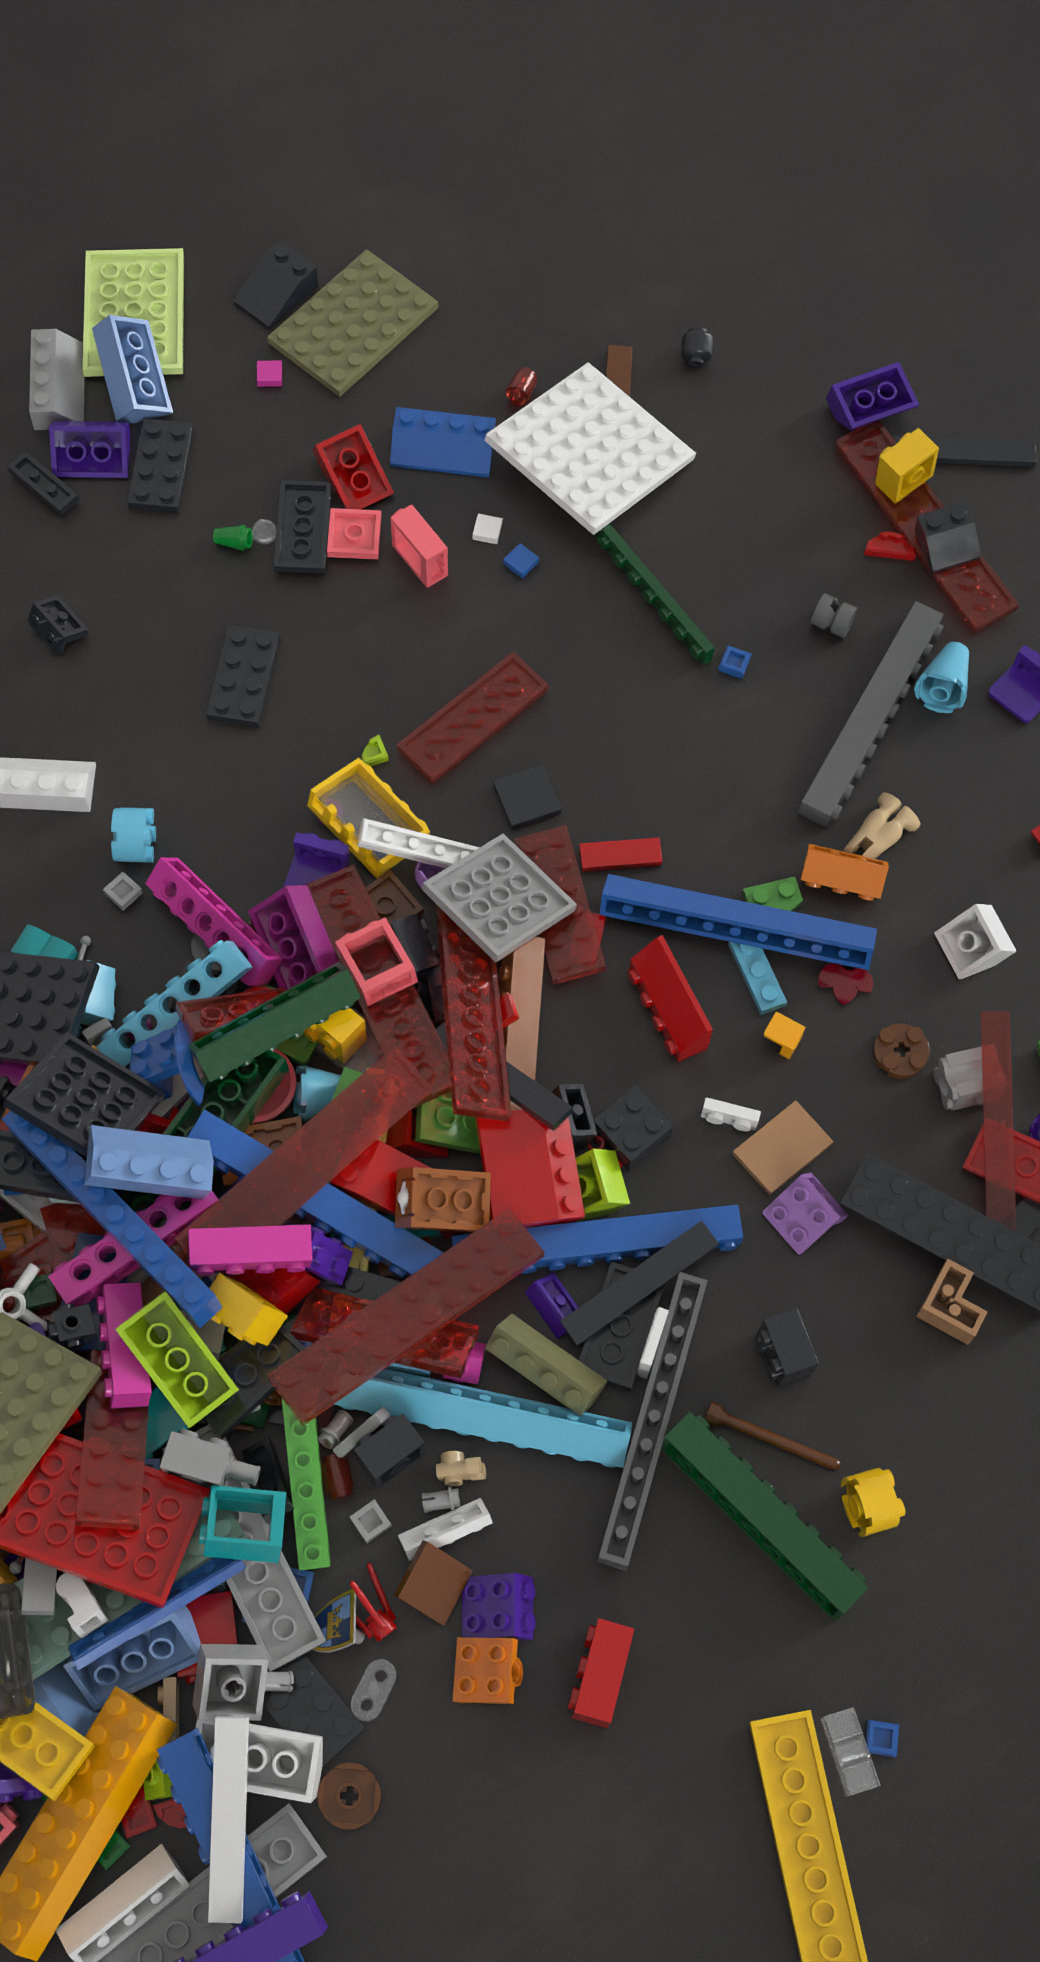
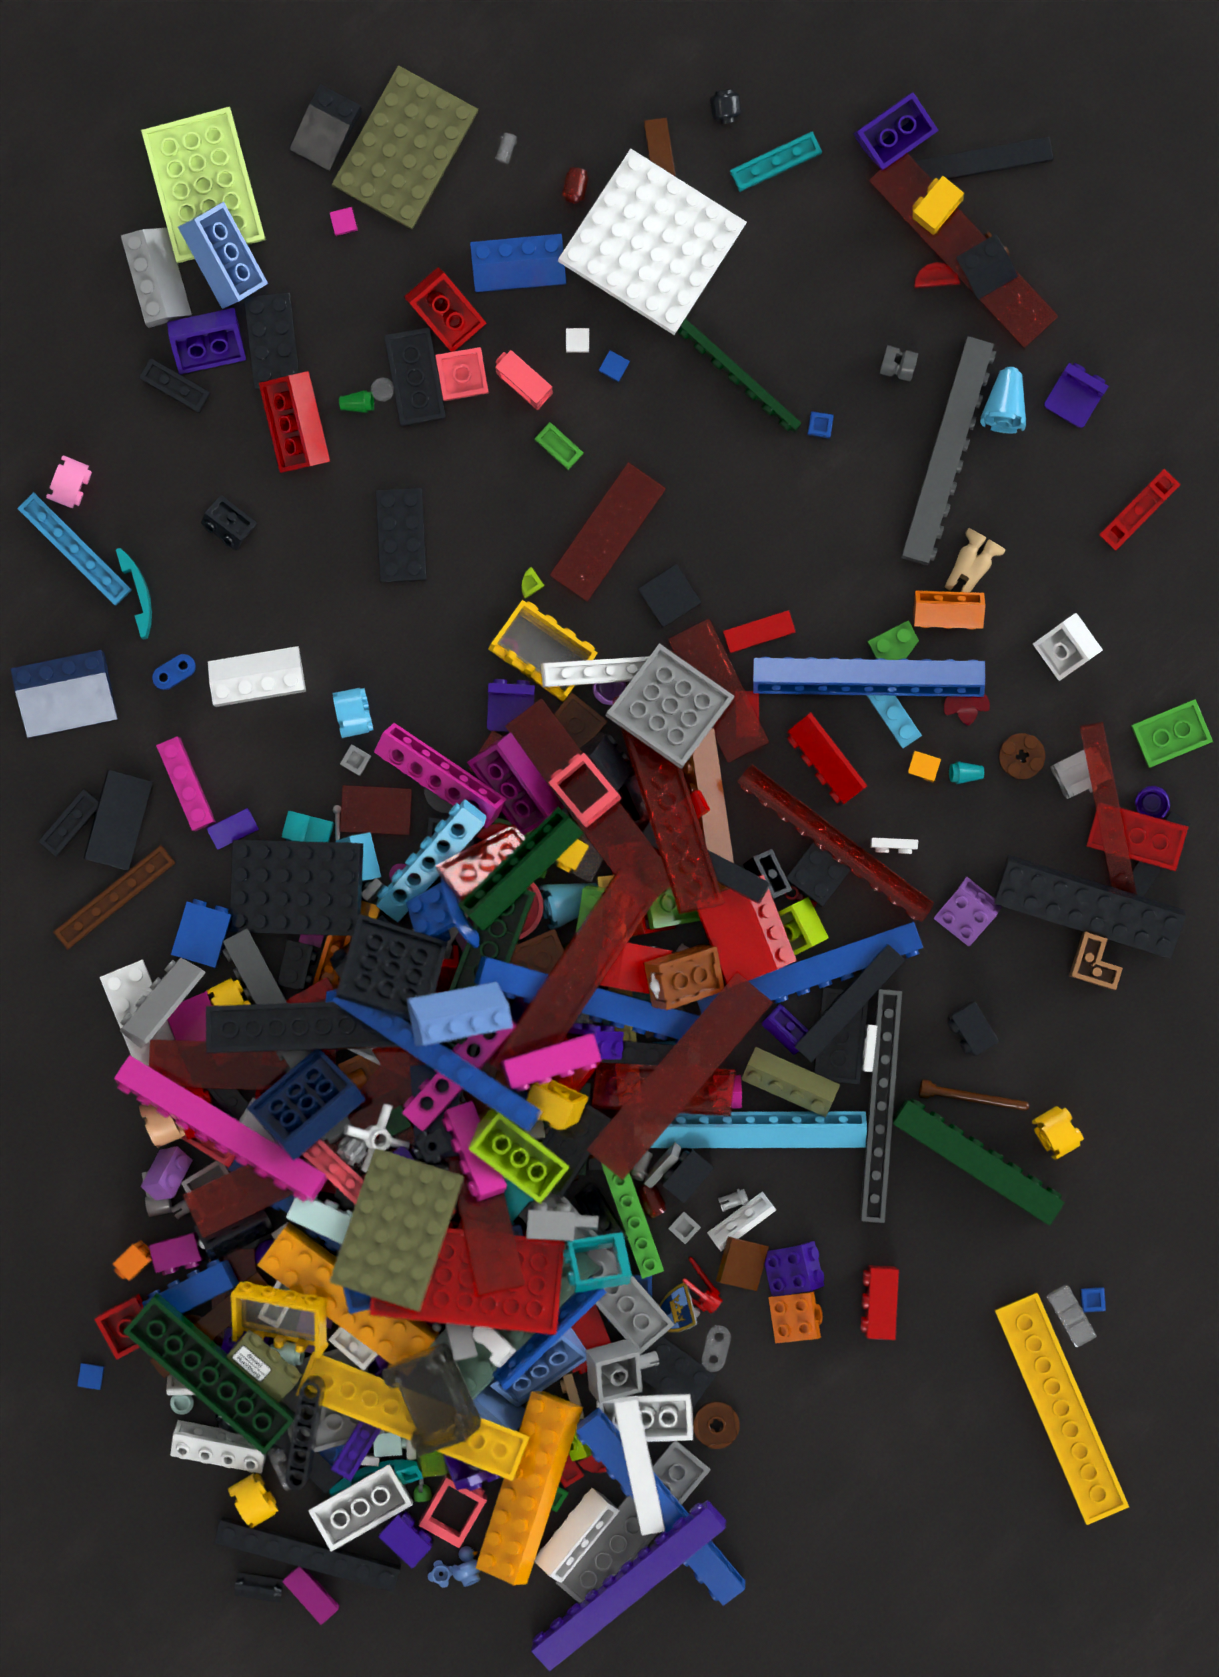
camera: 10 degrees left, 20 degrees up
tan plate [436,1451,486,1487] -> none
medium nougat tile [732,1100,834,1196] -> none
none -> red slope [259,371,330,473]
none -> clear red plate [340,785,412,835]
none -> clear pin [495,132,518,164]
none -> bright green tile [534,422,584,470]
none -> teal tile [730,131,822,192]
none -> clear red plate [737,764,934,922]
none -> teal cone [949,761,984,784]

